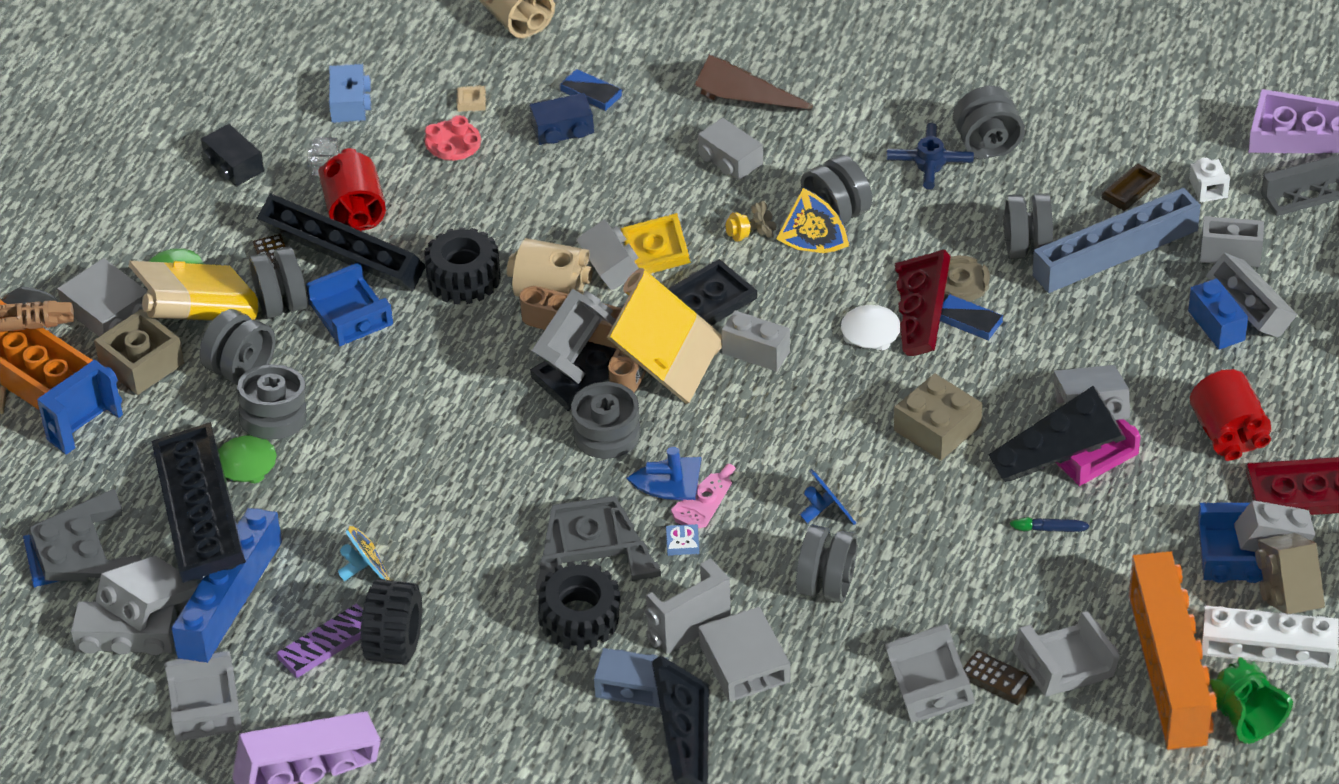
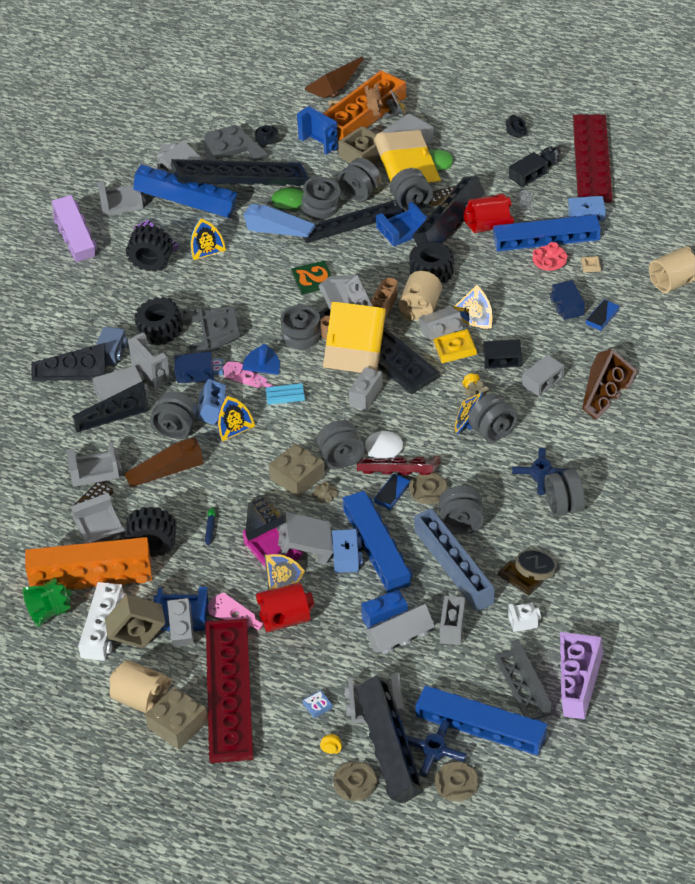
camera: 90 degrees right, 0 degrees up
none -> black wing [72,381,148,433]
none -> reddish brown wedge [124,437,203,488]
none -> black tyre [125,507,176,557]
none -> dark blue brick [174,352,214,383]
none -> medium blue brick [197,379,226,425]
none -> bright pink piece [207,592,263,630]
none -> medium blue wedge [243,204,315,237]
none -> black plate [255,125,279,145]
none -> shield [261,554,305,590]
none -> medium azure tile [266,383,305,405]
none -> tile [291,261,332,295]
none -> black plate [303,200,402,243]
none -> dark tan plant [312,481,338,503]
none -> dark grey wheel [316,420,365,469]
none -> medium blue brick [332,529,362,573]
none -> blue brick [342,491,412,593]
none -> shield [453,285,493,328]
none -> black brick [483,339,522,369]
none -> blue brick [493,215,601,251]
none -> black plate [505,115,527,138]
none -> tile [515,549,556,580]
none -> black plate [540,146,561,166]
none -> dark red plate [573,114,612,203]

